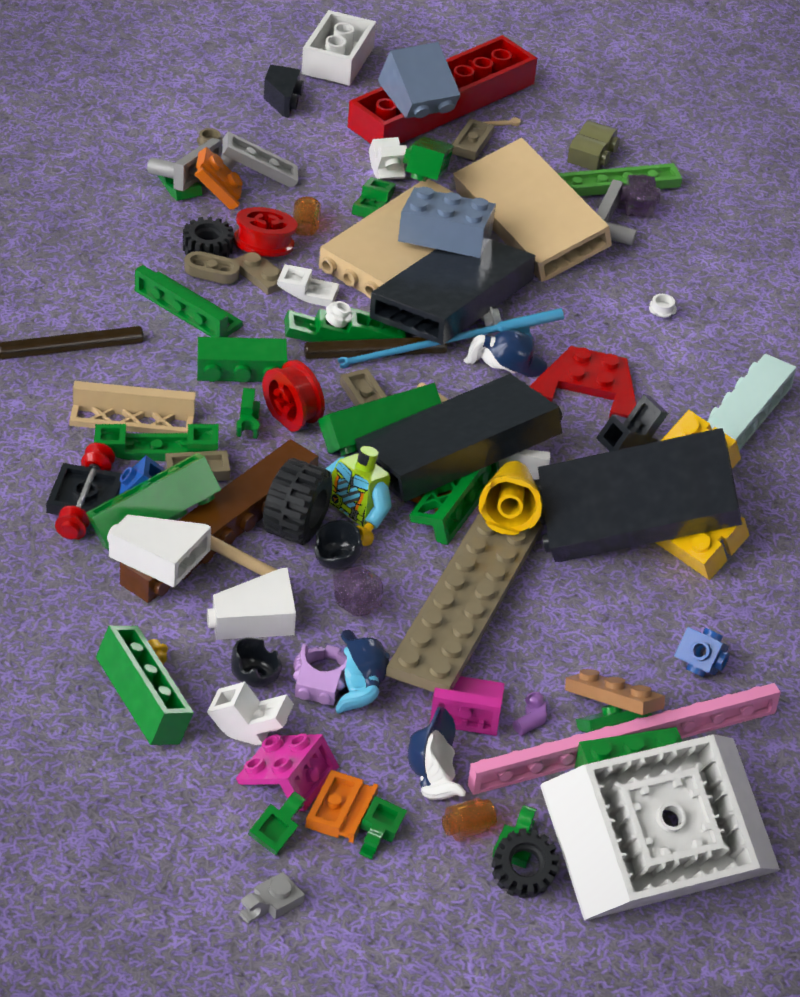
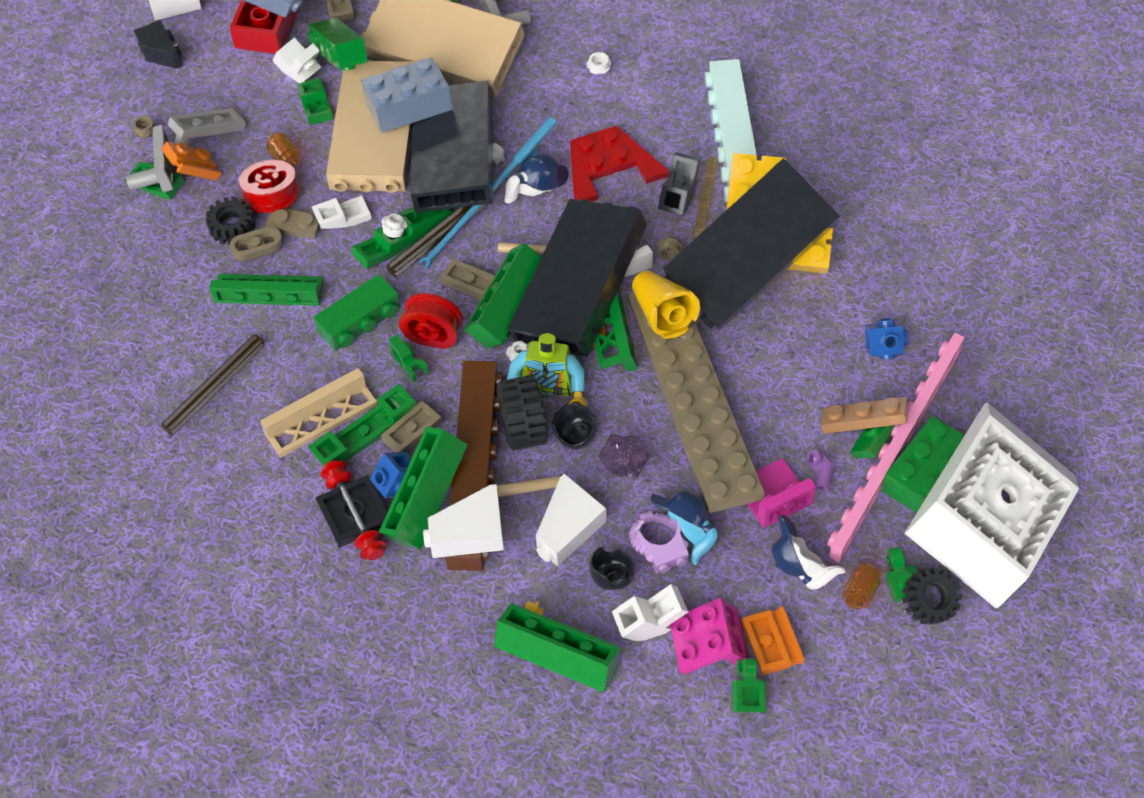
camera: 30 degrees left, 15 degrees up
light grey plate [239,872,305,924] -> none
green plate [359,796,407,860] -> none

